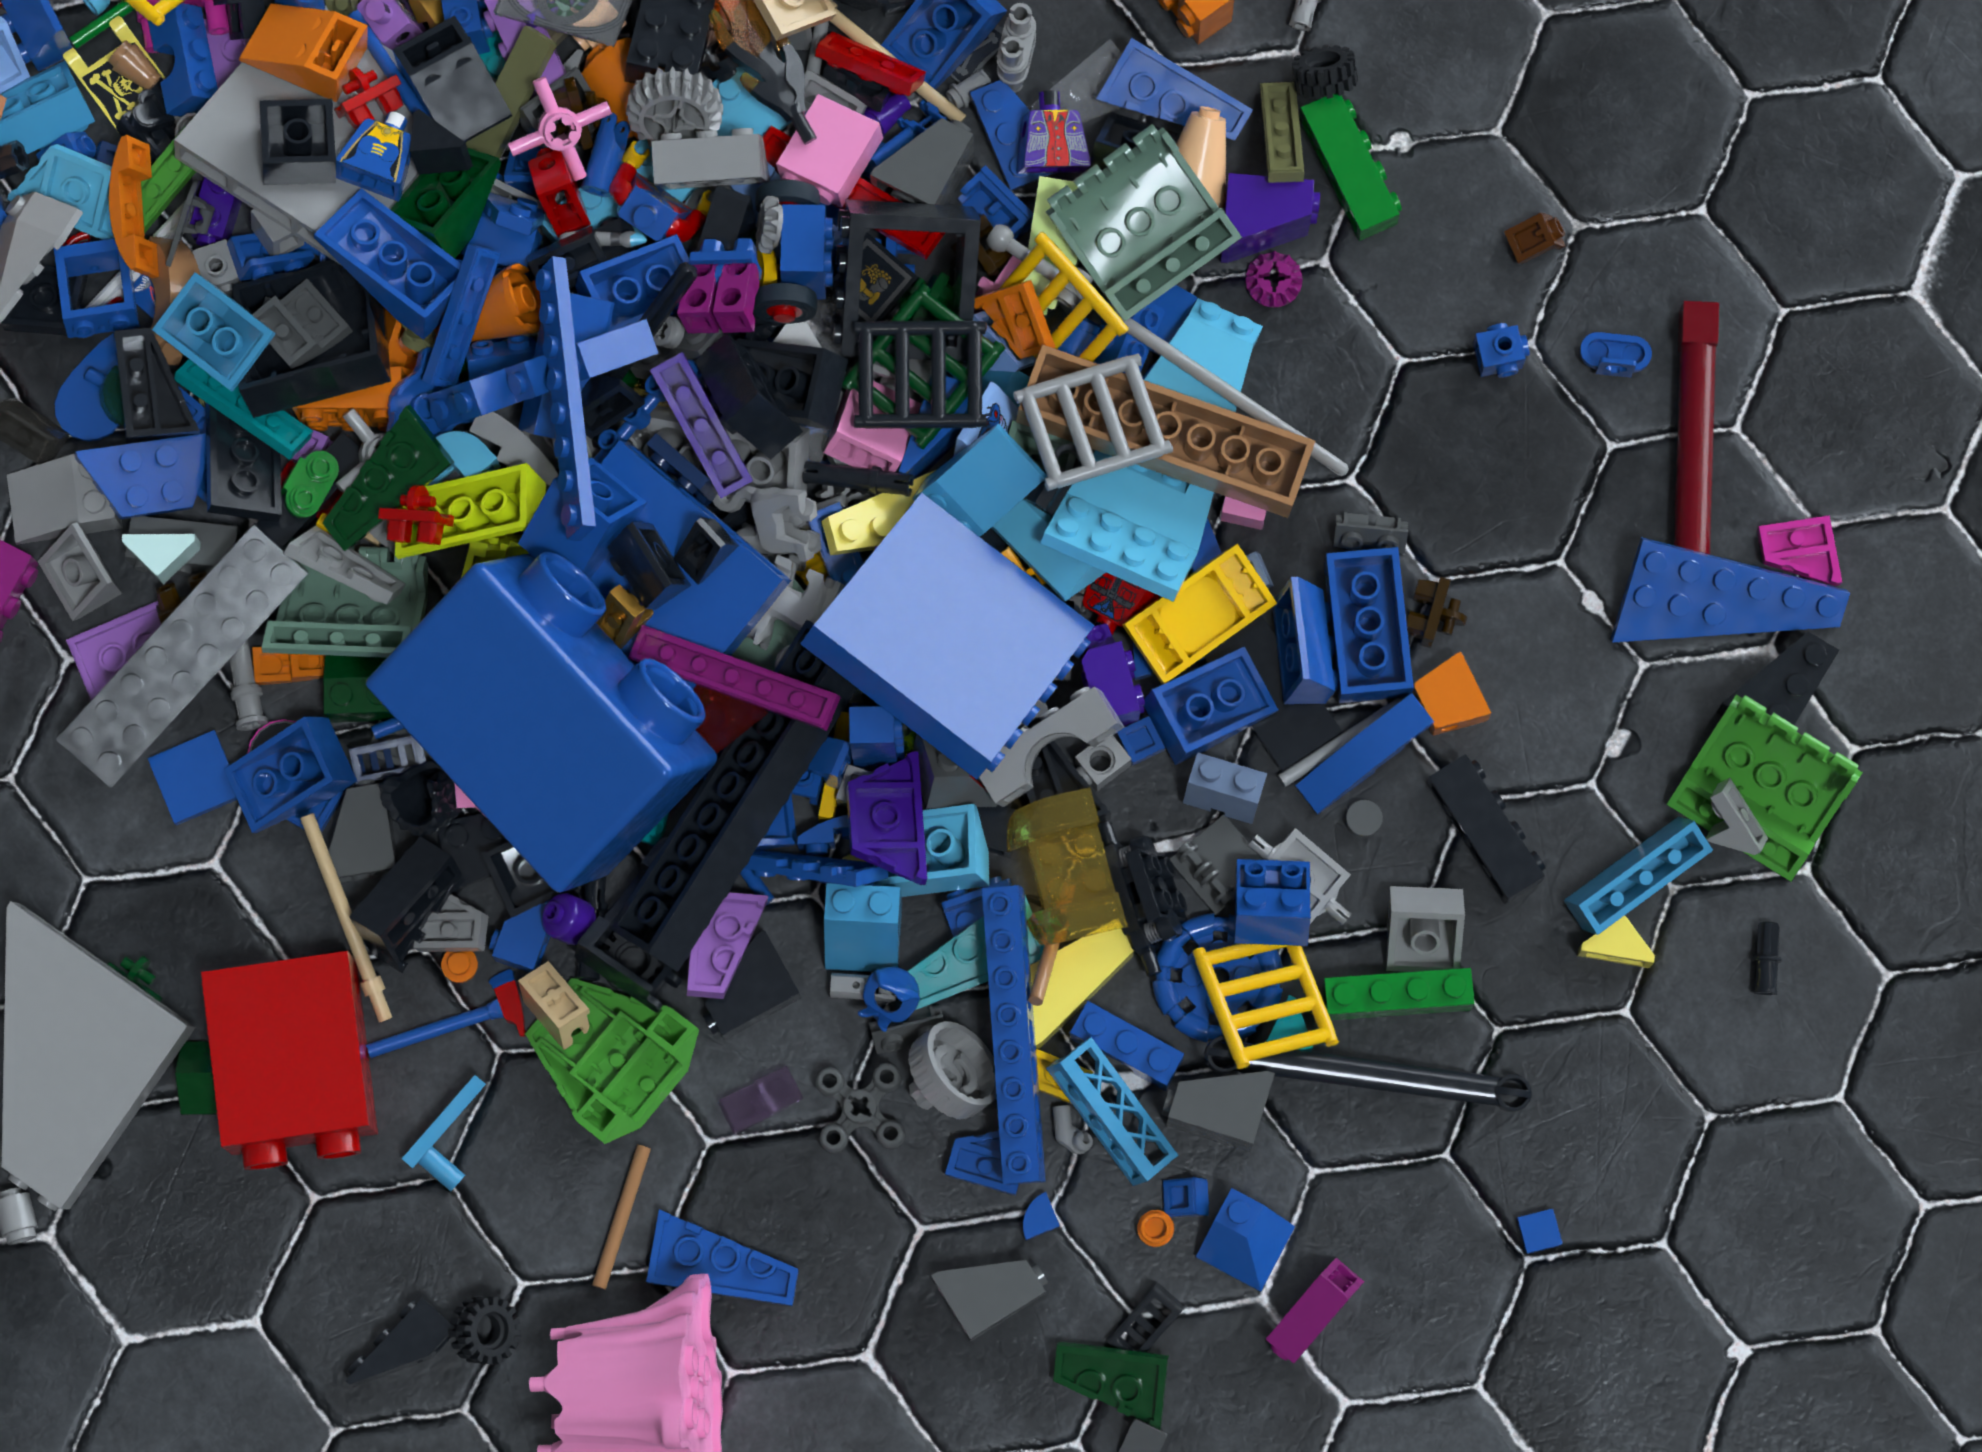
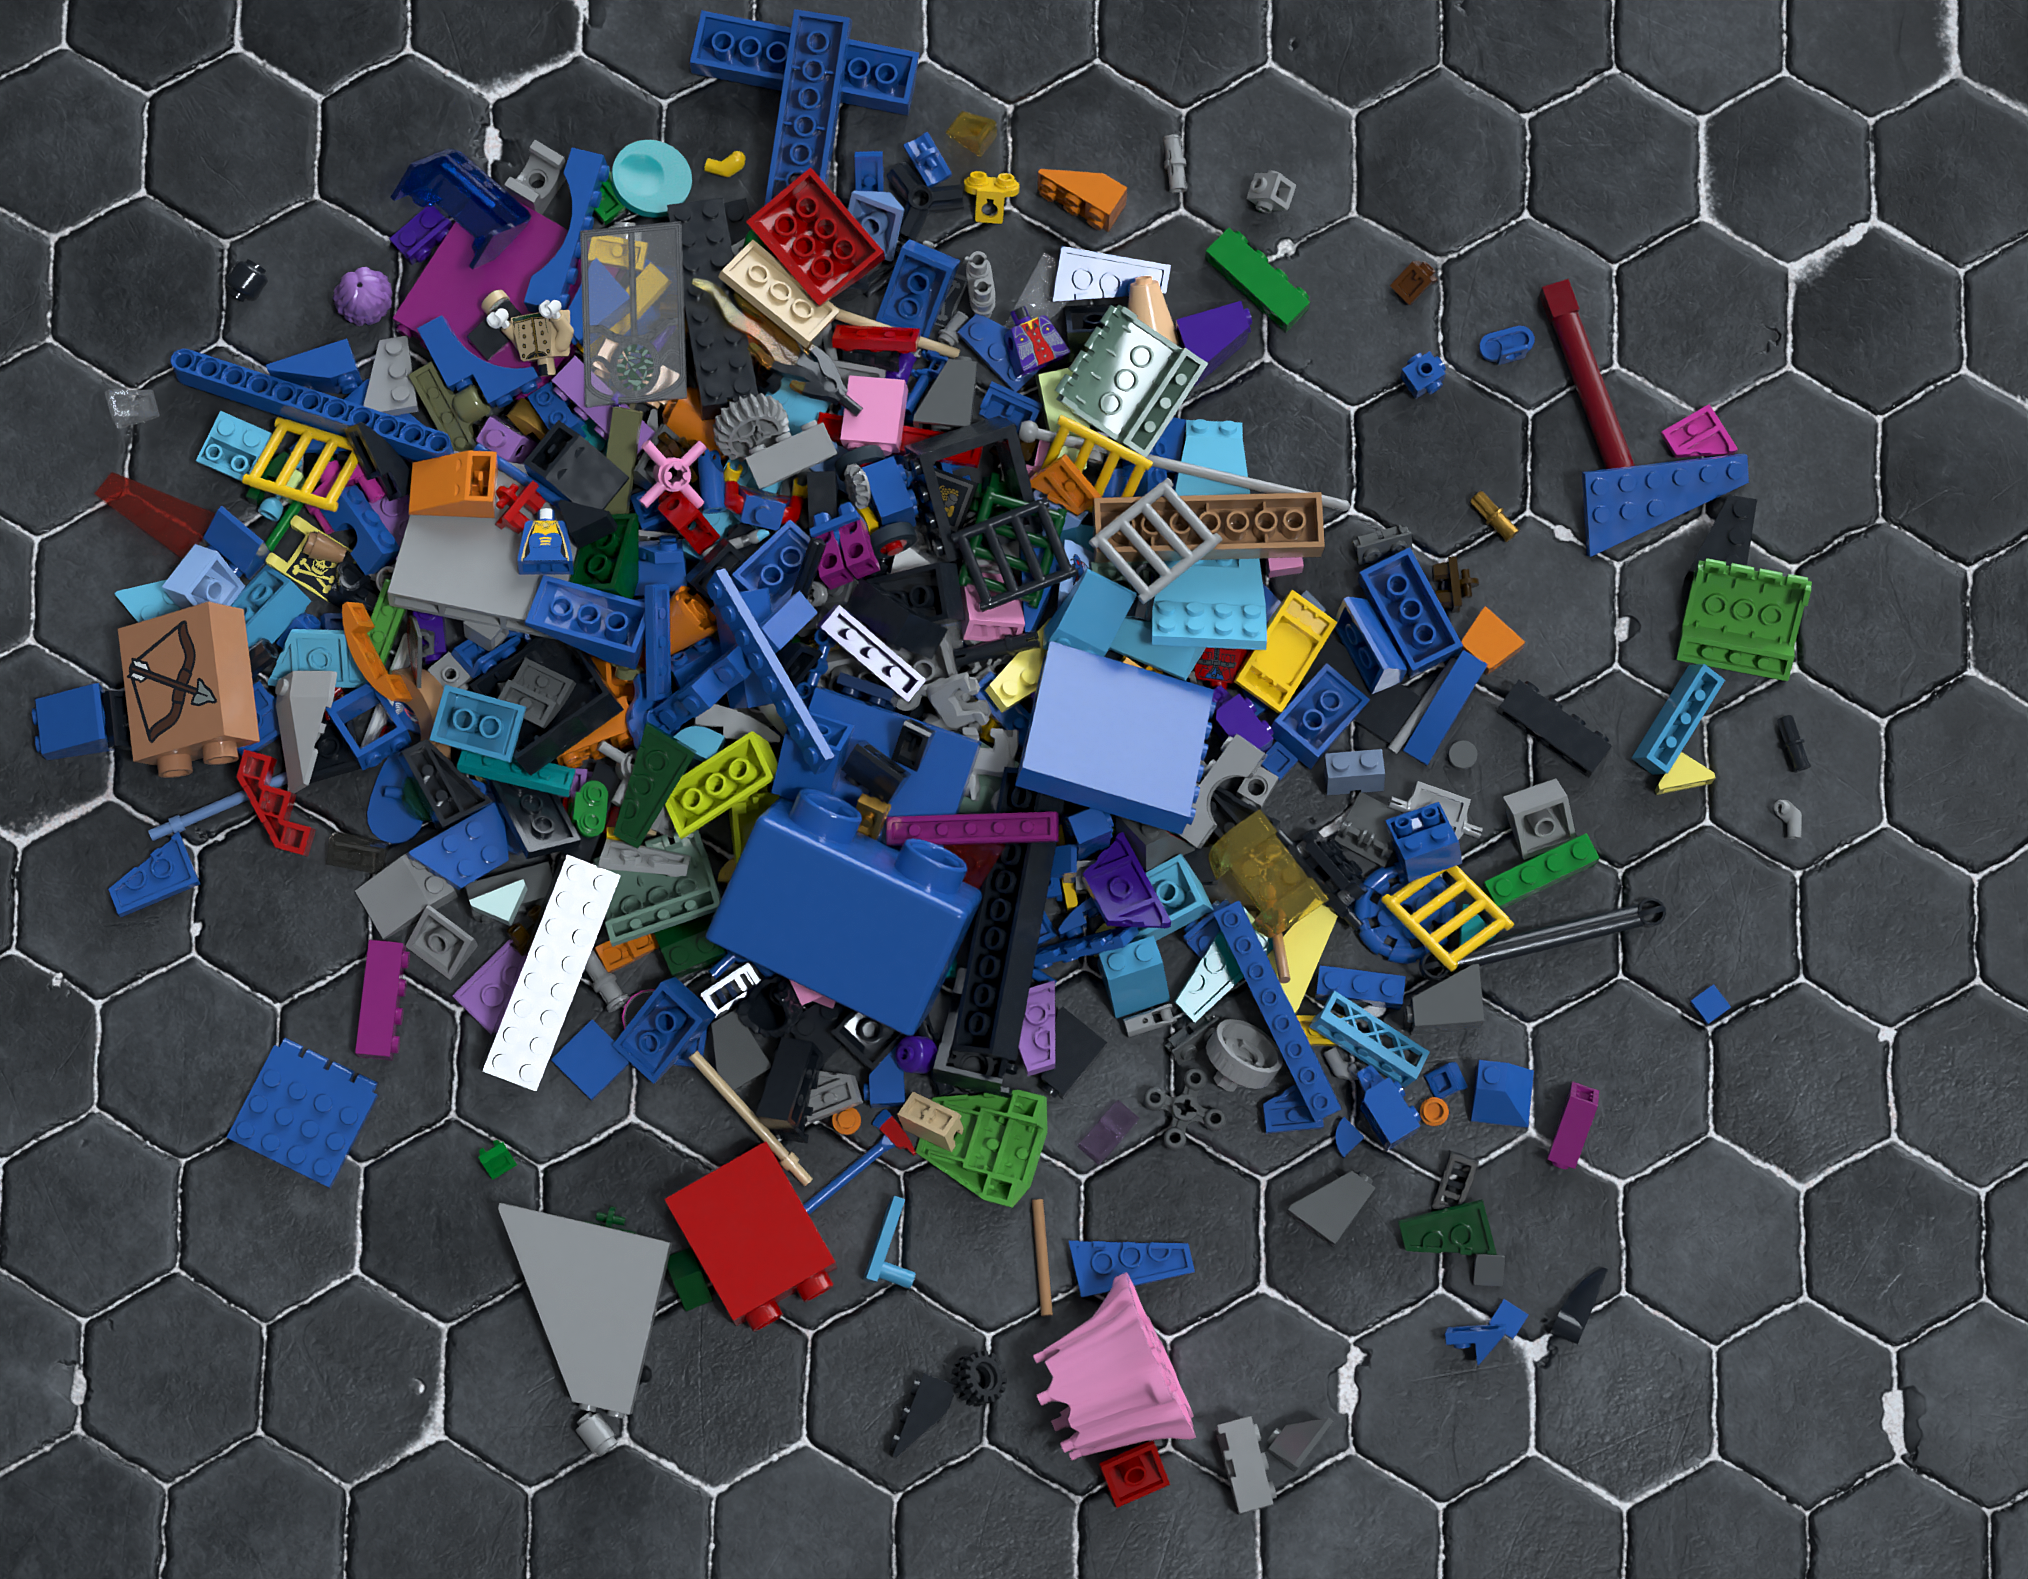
camera: 25 degrees left, 0 degrees up
black brick [260,99,336,185] -> none
red hips [378,485,454,545] -> none
blue piece [858,967,920,1032] -> none
magenta gear [1246,251,1303,308] -> none
olive tile [1260,82,1304,183] -> none
black tyre [1291,45,1358,99] -> none
light grey slope [1706,778,1768,855] -> none
none -> green tile [478,1140,517,1180]
none -> light grey brick [1247,170,1296,213]
none -> blue hinge [1356,1065,1421,1152]
none -> pearl gold axle [1470,491,1519,542]
none -> light grey arm [1773,800,1802,839]

